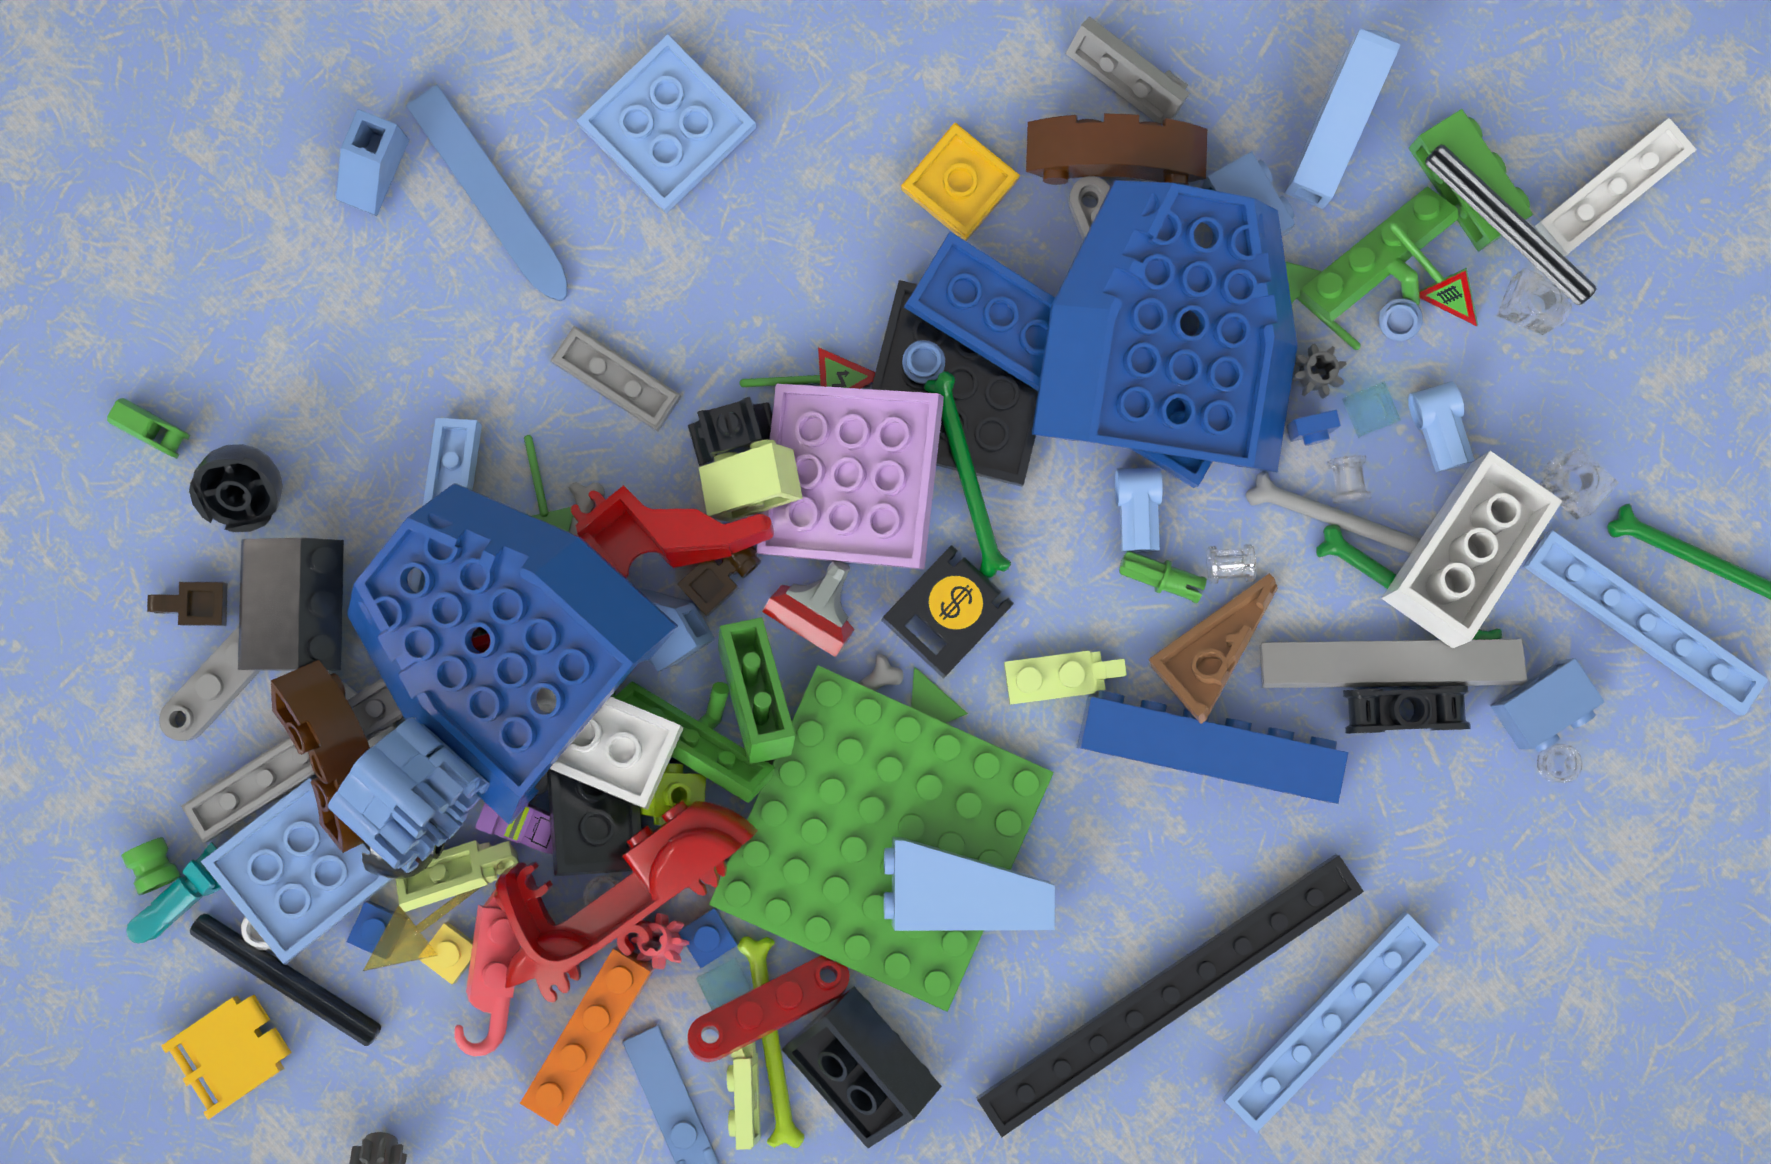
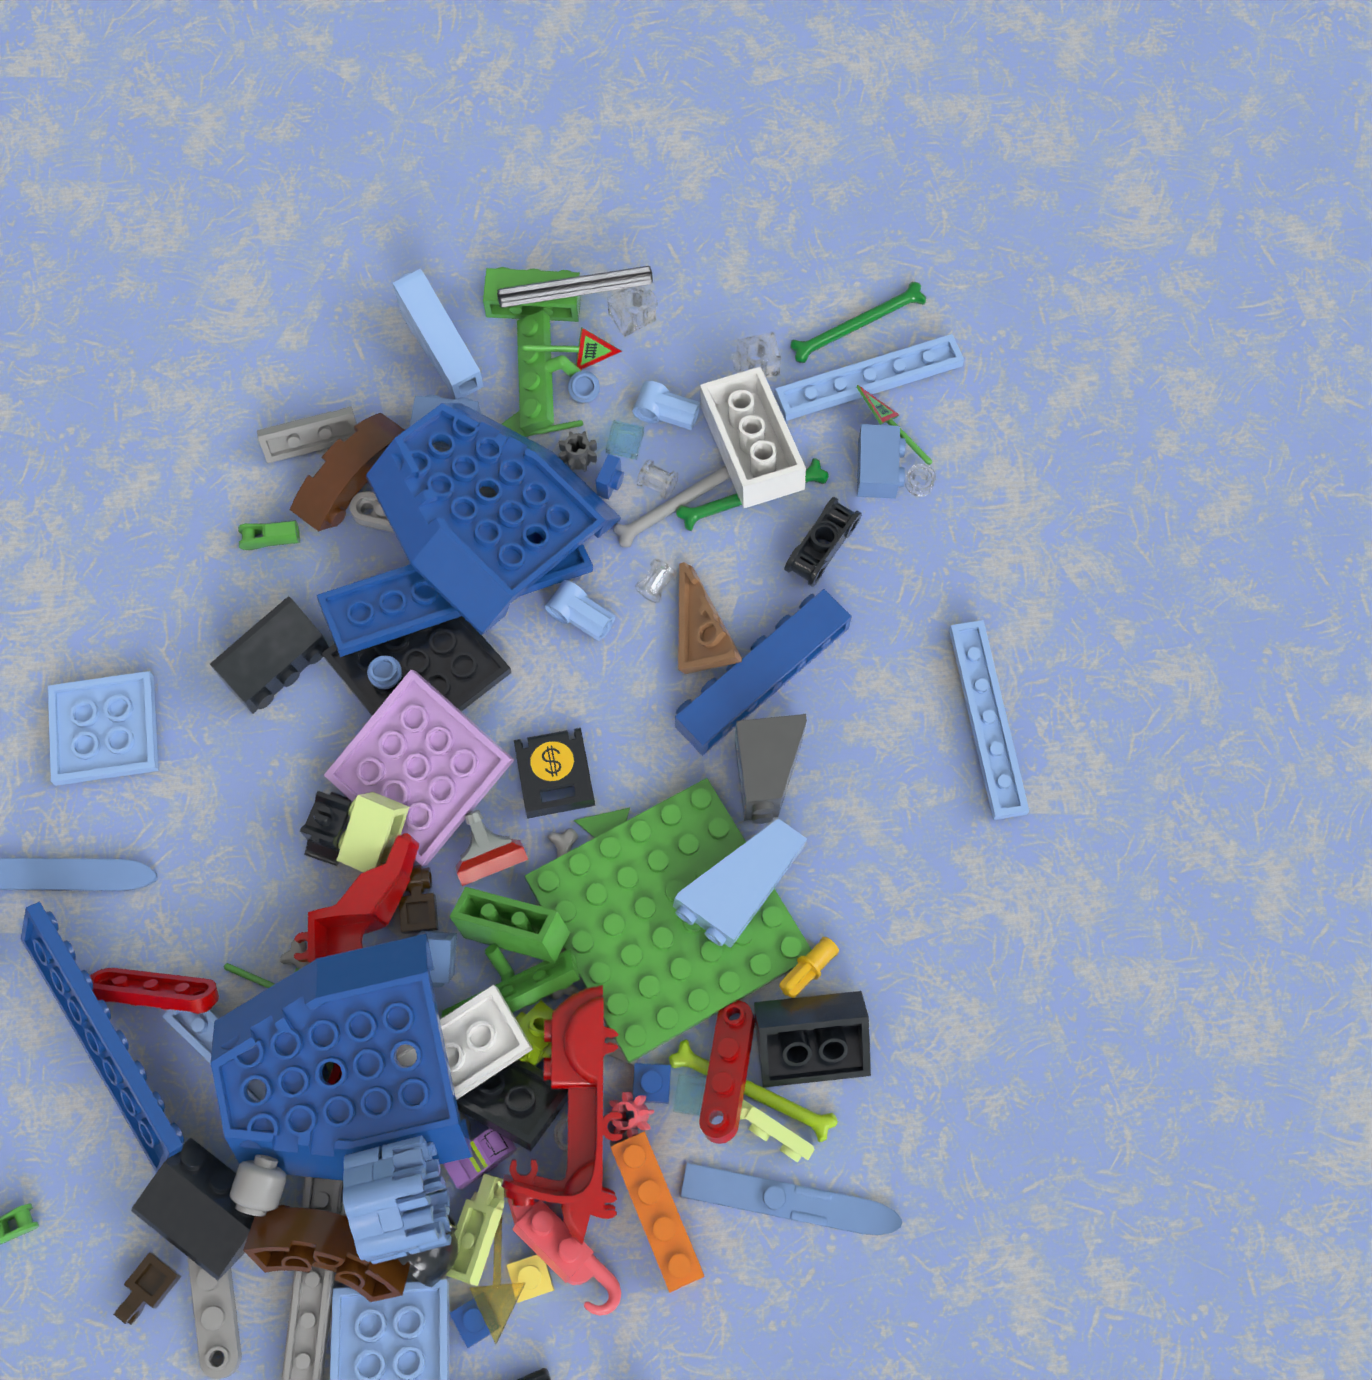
camera: 55 degrees left, 15 degrees down
black cylinder [189,444,283,532] -> none
light grey tile [551,326,681,432] -> none
bright green piece [739,347,875,389] -> none
yellow plate [901,122,1020,241] -> none
green piece [924,371,1011,578] -> none
black plate [976,854,1364,1137] -> none
yellowish green hinge [1004,651,1127,705] -> none
bright green axle [1119,551,1207,603] -> none
light grey tile [1259,639,1527,688] -> none
white plate [1535,118,1697,257] -> none
none -> blue plate [20,901,184,1173]
none -> red plate [90,968,219,1014]
none -> black slope [210,596,329,714]
none -> light grey head [230,1154,287,1216]
none -> bright green bar [238,520,300,550]
none -> dark grey slope [734,714,807,824]
none -> yellow axle [779,937,839,998]
none -> bright green piece [856,385,932,465]

